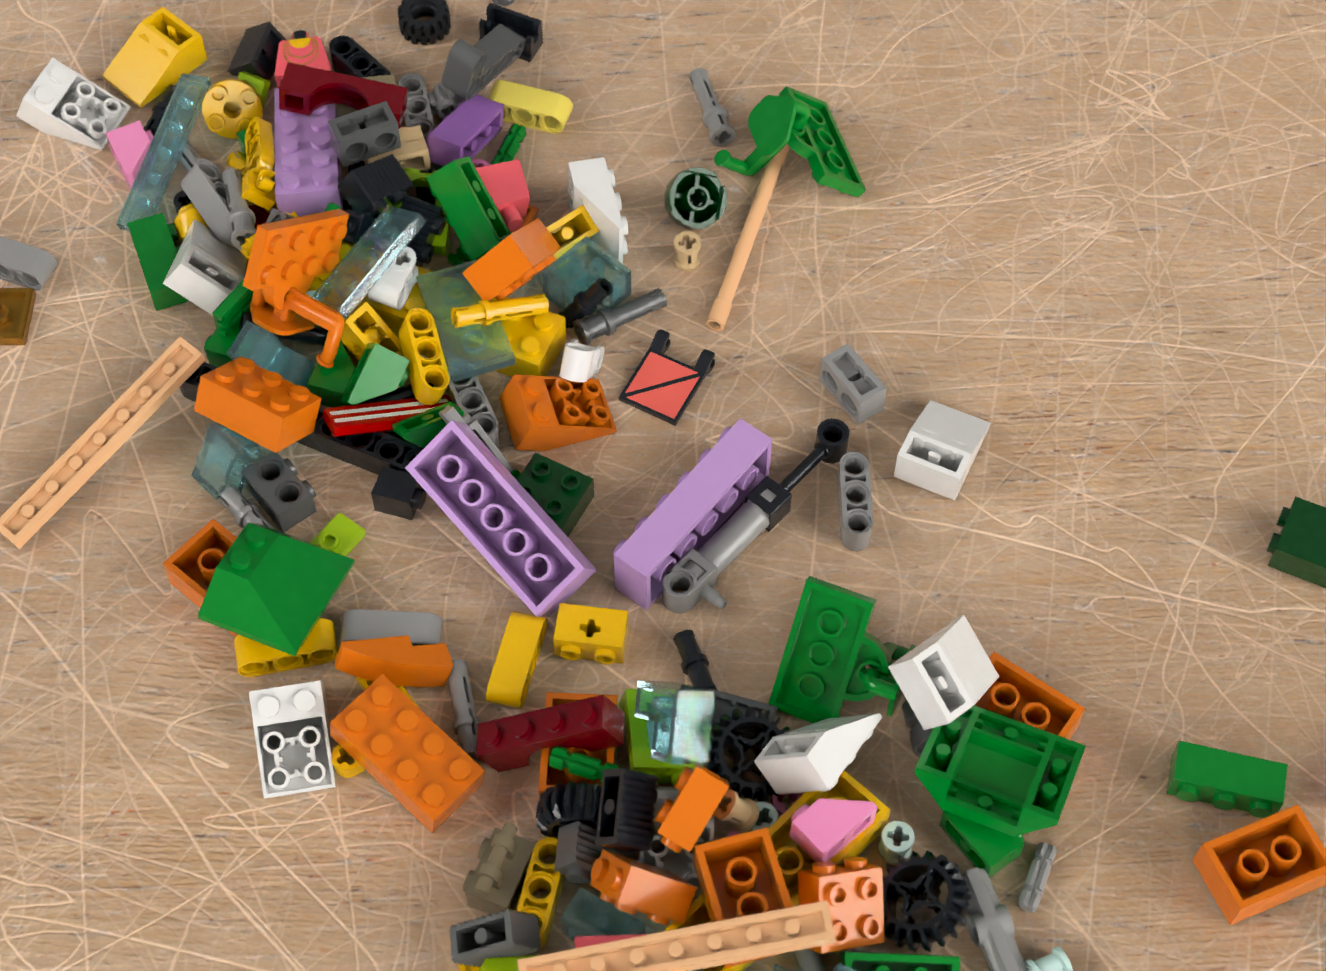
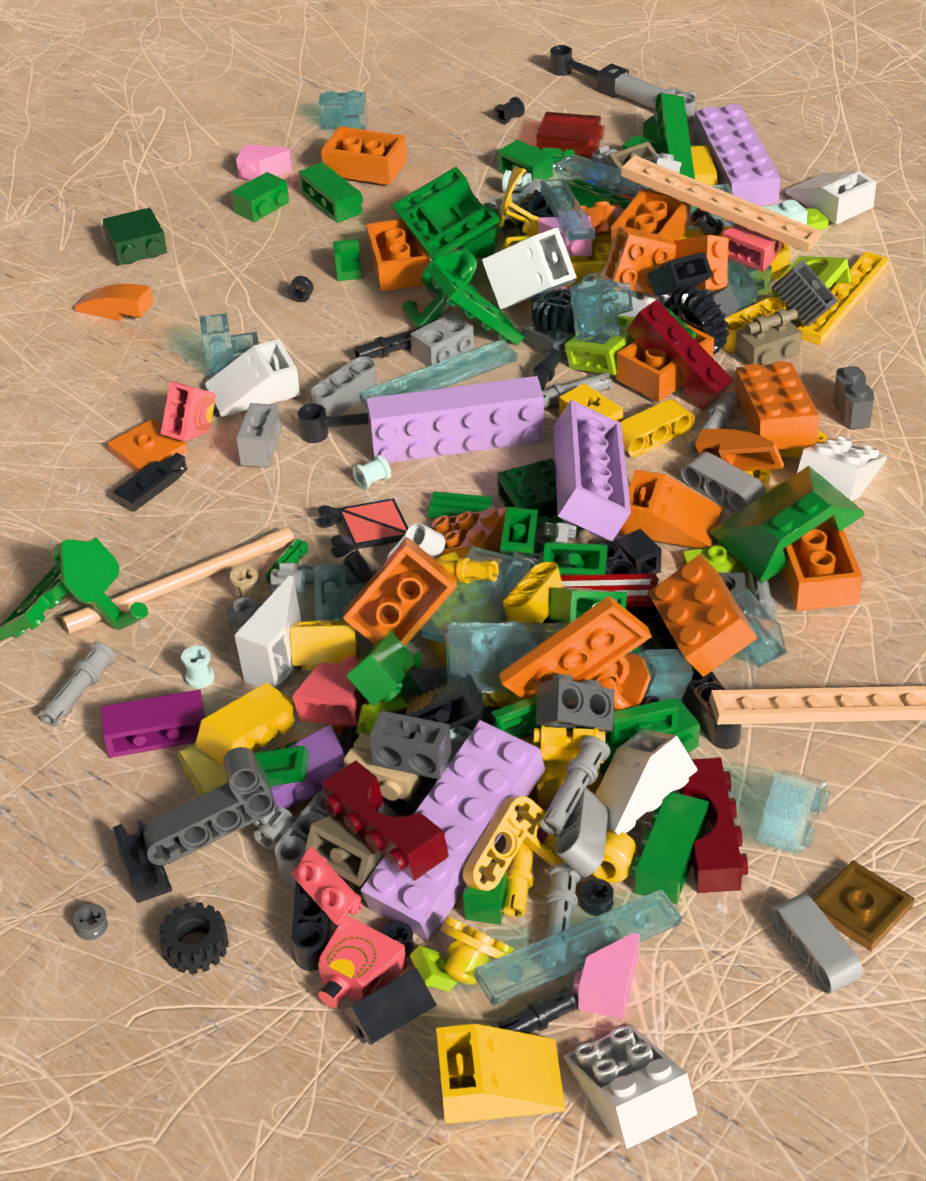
camera: 135 degrees left, 15 degrees down
yellow tile [241,167,275,210] -> none
dark green cylinder [664,167,727,229] -> none
white slope [888,615,999,730] -> none
none -> orange slope [74,284,153,321]
none -> magenta brick [101,689,206,758]
none -> orange plate [107,418,187,473]
none -> black hinge [113,452,188,512]
none -> coral torso [161,381,217,441]
none -> light aqua bush [181,645,215,689]
none -> yellow brick [195,682,296,766]
none -> clear light blue brick [199,313,259,379]
none -> light grey gear [227,597,263,631]
none -> green brick [231,172,289,223]
none -> green tile [254,745,309,786]
none -> green axle [265,538,309,583]
none -> light grey gear [270,563,305,593]
none -> black bush [288,276,314,302]
none -> coral hinge [291,846,363,925]
none -> green panel [333,239,363,281]
none -> light aqua bush [352,455,391,490]
none -> black pin [354,325,426,359]
none -> clear light blue tile [359,340,517,408]
none -> green tile [428,491,492,519]
none -> yellow plant [497,167,540,252]
none -> green slope [500,507,538,559]
none -> clear light blue tile [540,179,595,241]
none -> light grey pin [542,372,612,408]
none -> orange slope [620,469,723,549]
none -> dark red arch [679,757,748,893]
none -> clear light blue brick [756,770,831,854]
none -> dark grey brick [833,366,874,430]

